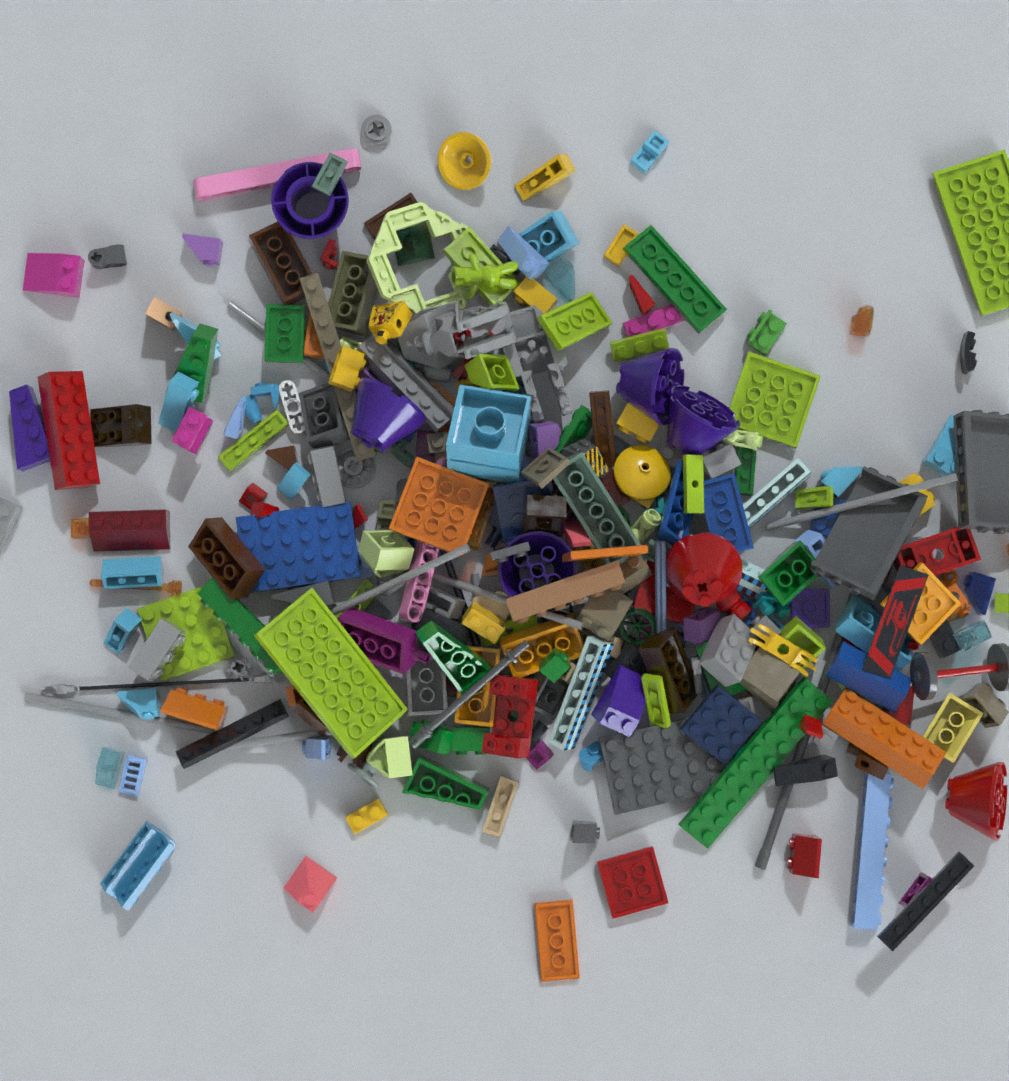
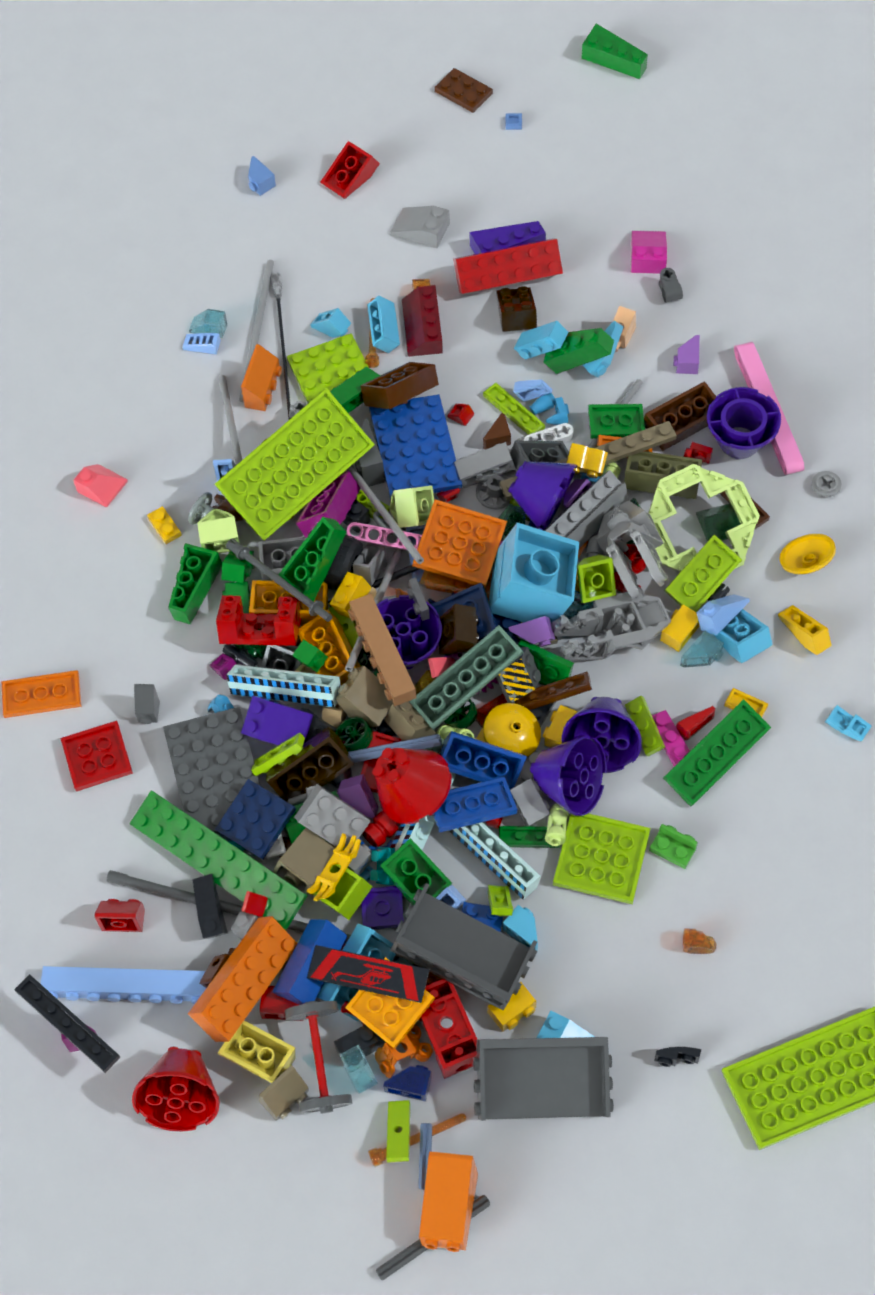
camera: 90 degrees right, 25 degrees down
dark azure brick [100,821,176,910] -> none
medium azure slope [117,688,160,720] -> none
light grey brick [128,618,187,681] -> none
dark pink panel [172,406,213,454] -> none
black plate [176,699,289,769] -> none
red slope [250,502,279,517] -> none
medium azure slope [277,462,311,501] -> none
sand green plate [312,152,348,197] -> none
yellow torso [369,301,413,344] -> none
lime animal [451,254,519,299] -> none
tan plate [482,776,519,838] -> none
dark tan tile [520,447,571,489] -> none
lime plate [537,292,612,351] -> none
orange tile [562,545,648,562] -> none
lime tile [683,455,704,514] -> none
light grey piece [766,473,958,531] -> none

